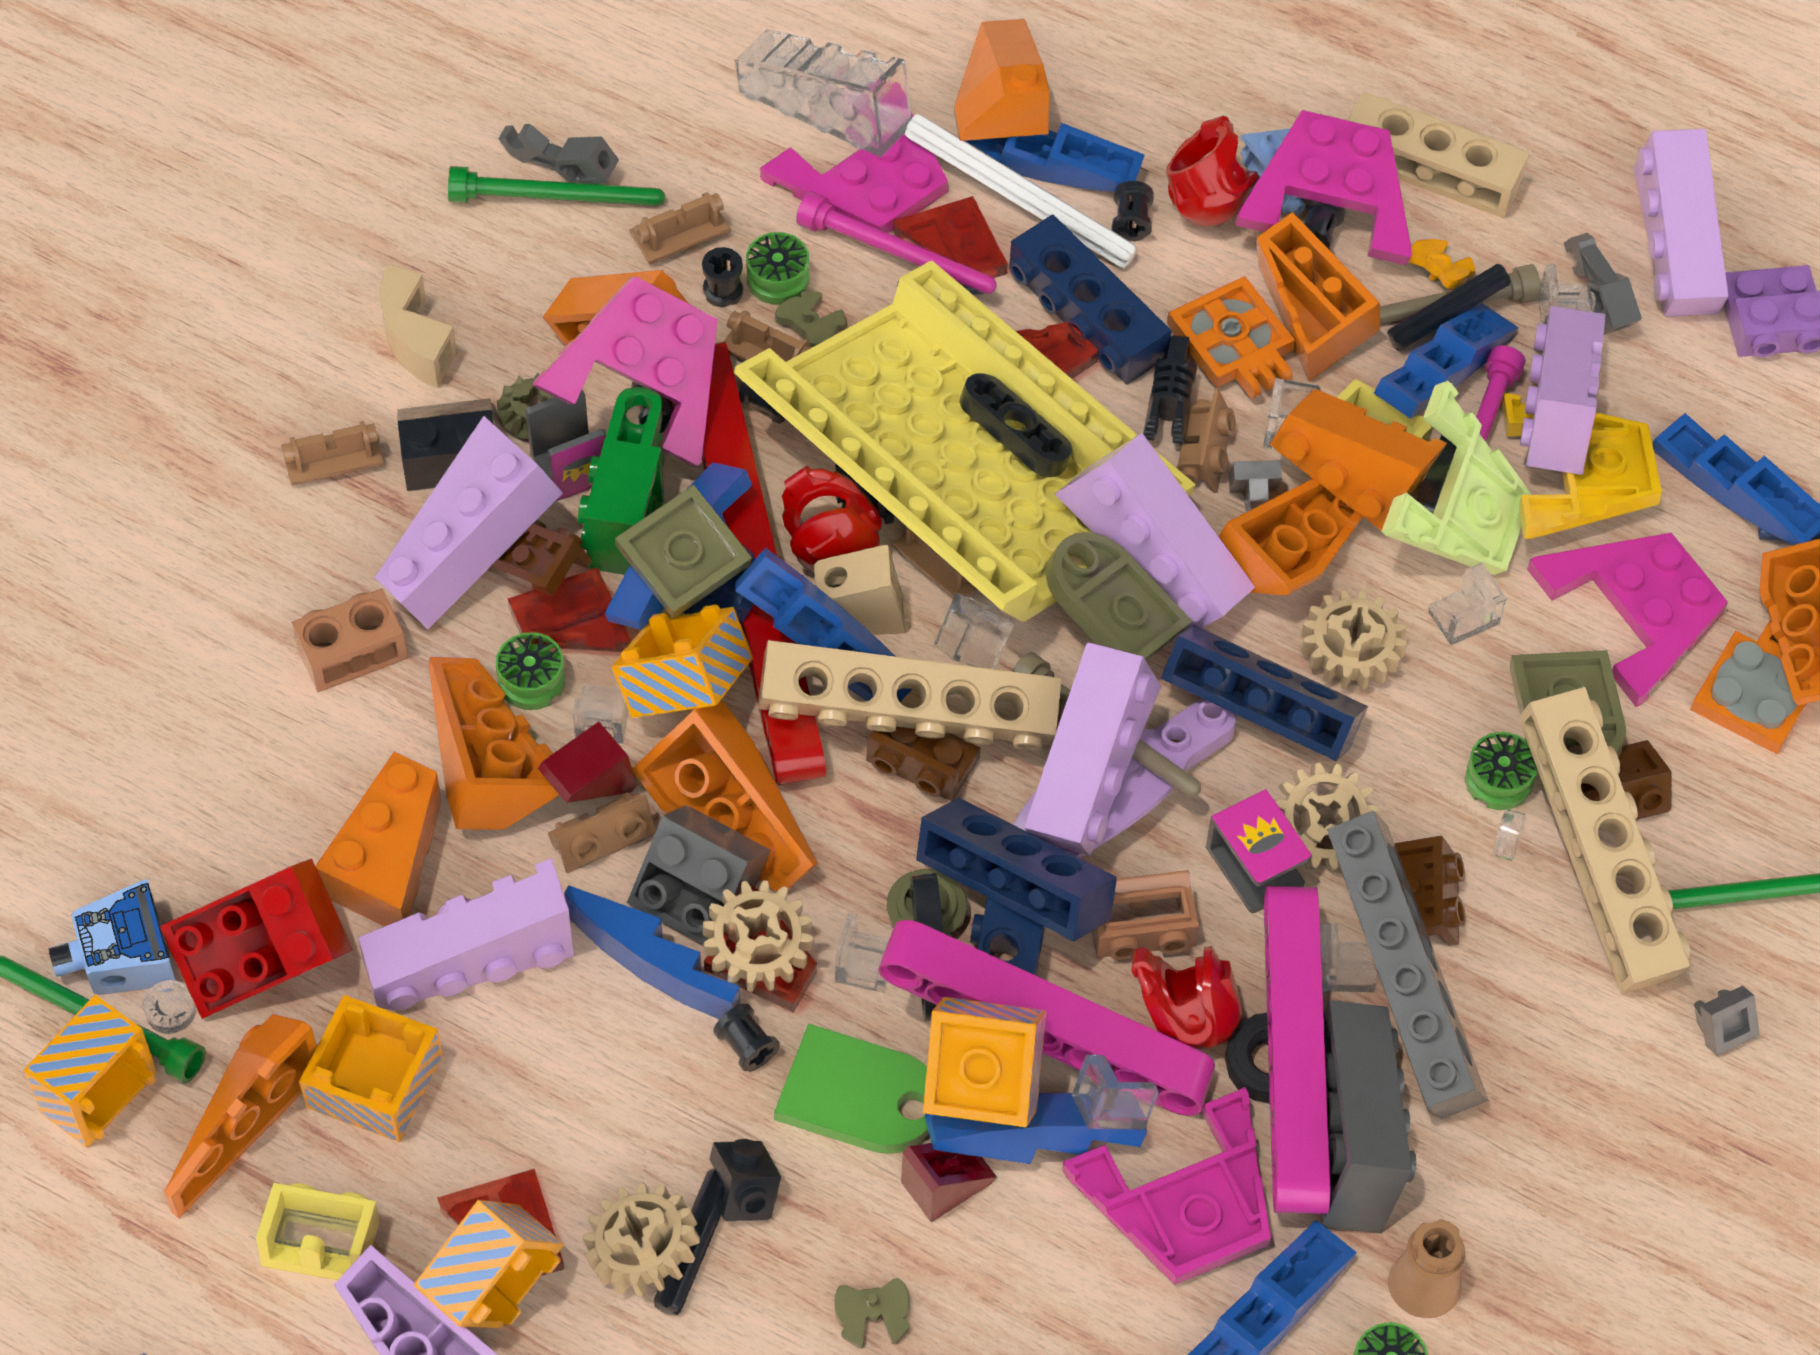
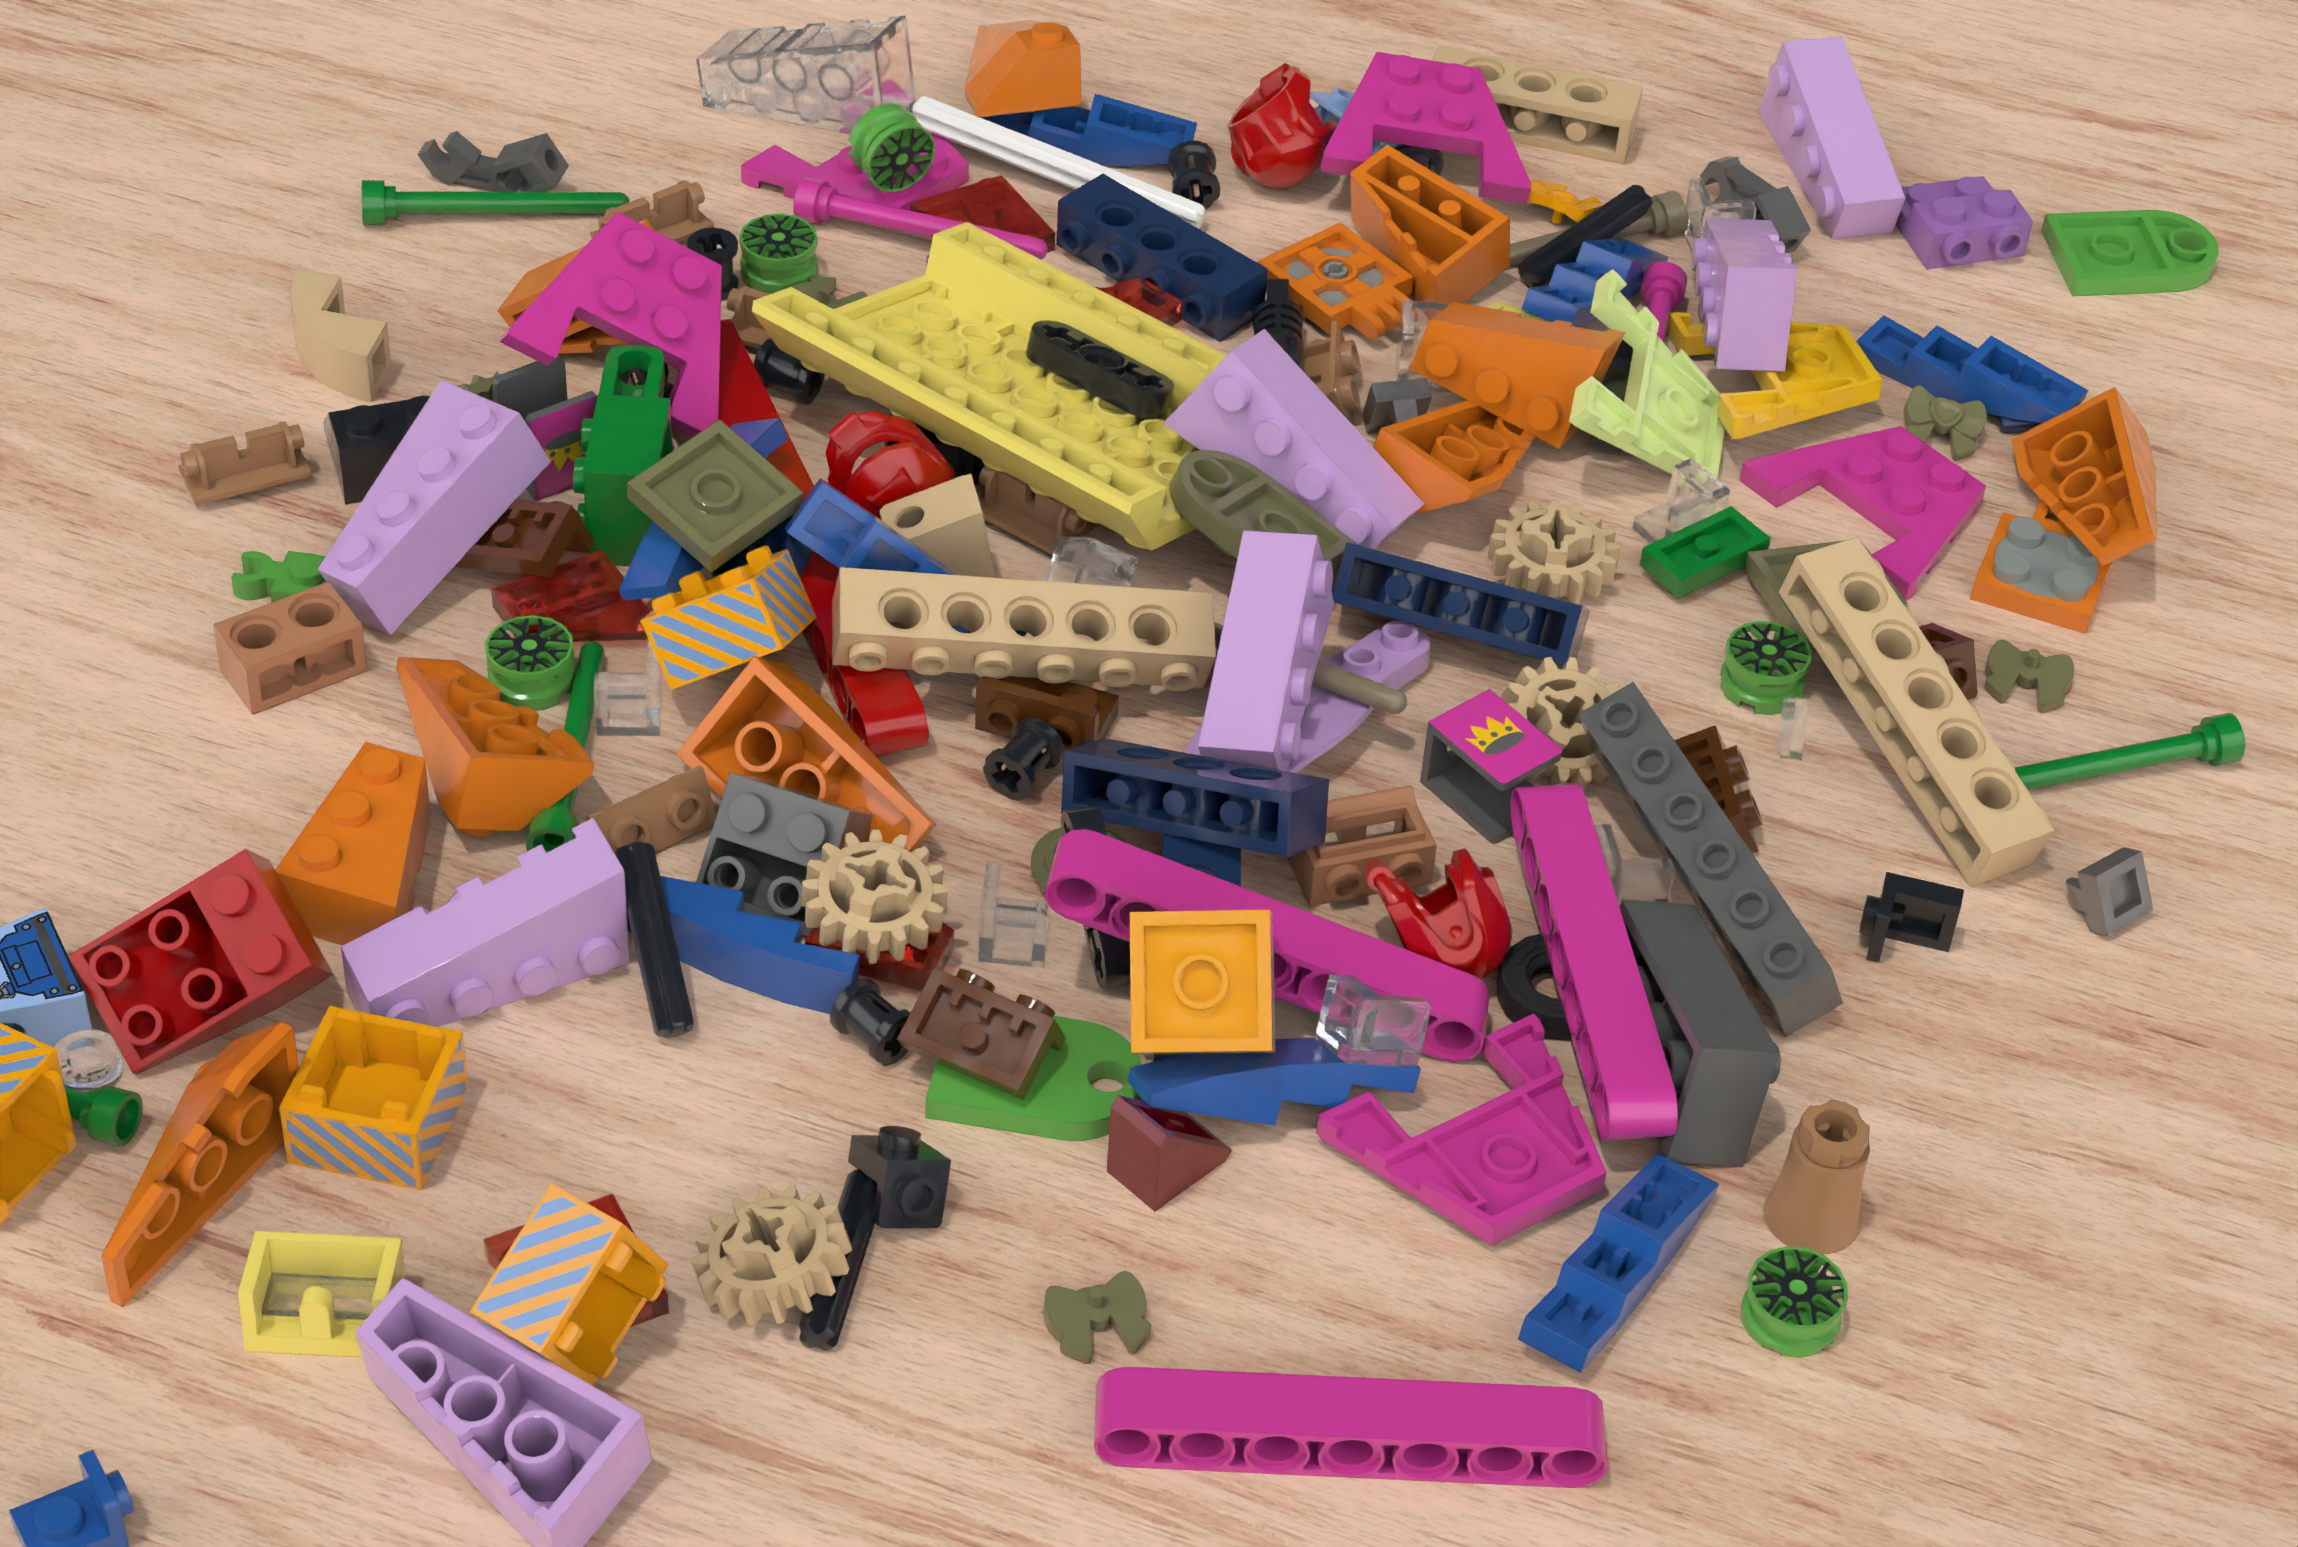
camera: 10 degrees left, 15 degrees down
dark red slope [538,721,637,803] -> none
none -> bright green plate [231,551,326,603]
none -> green piece [526,641,605,853]
none -> black axle [615,842,694,1038]
none -> bright green wheel [848,103,935,192]
none -> reddish brown bracket [897,967,1066,1100]
none -> black bush [983,717,1065,800]
none -> green plate [1640,506,1771,599]
none -> black bracket [1859,872,1964,962]
none -> olive piece [1903,385,1987,461]
none -> olive piece [1985,639,2074,713]

